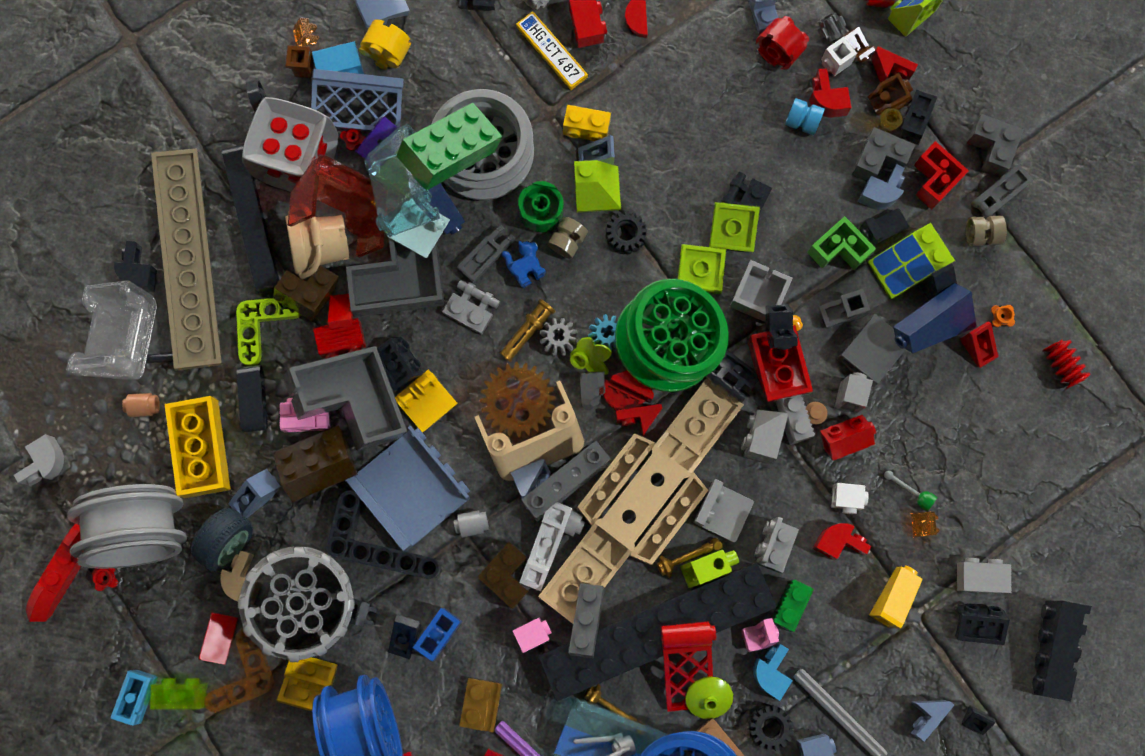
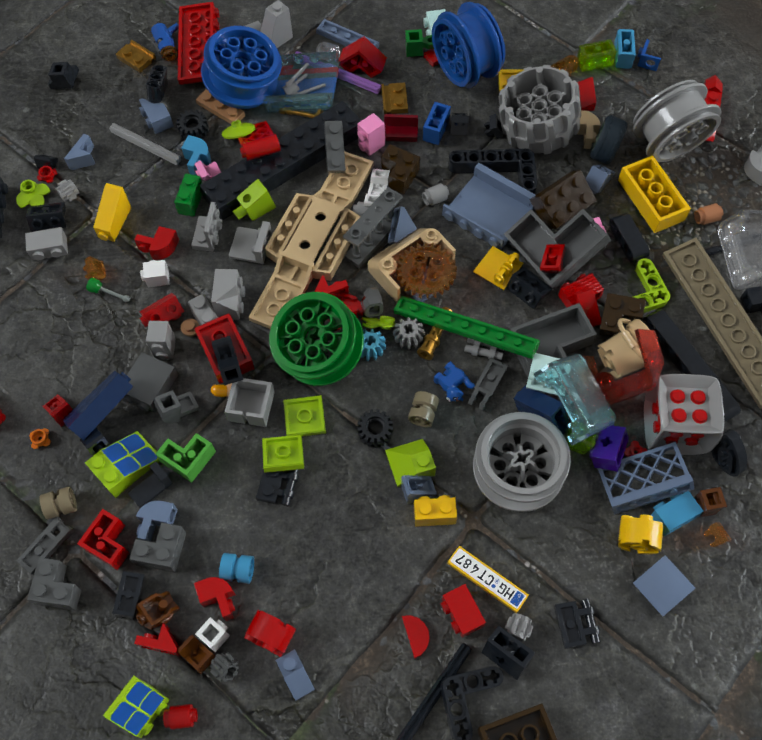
camera: 170 degrees right, 15 degrees down
brick [396,103,503,191] -> none
green brick [518,181,564,232] -> none
pearl gold piece [657,538,722,578] -> none
black plate [705,350,759,403] -> none
clear yellow cone [879,108,903,133] -> none
none -> lime plate [16,180,50,209]
none -> red plate [37,166,57,183]
none -> light grey gear [55,179,79,202]
none -> dark red panel [384,114,418,142]
none -> green tile [393,296,540,359]
none -> red slope [540,244,566,274]
none -> blue bracket [637,39,661,71]

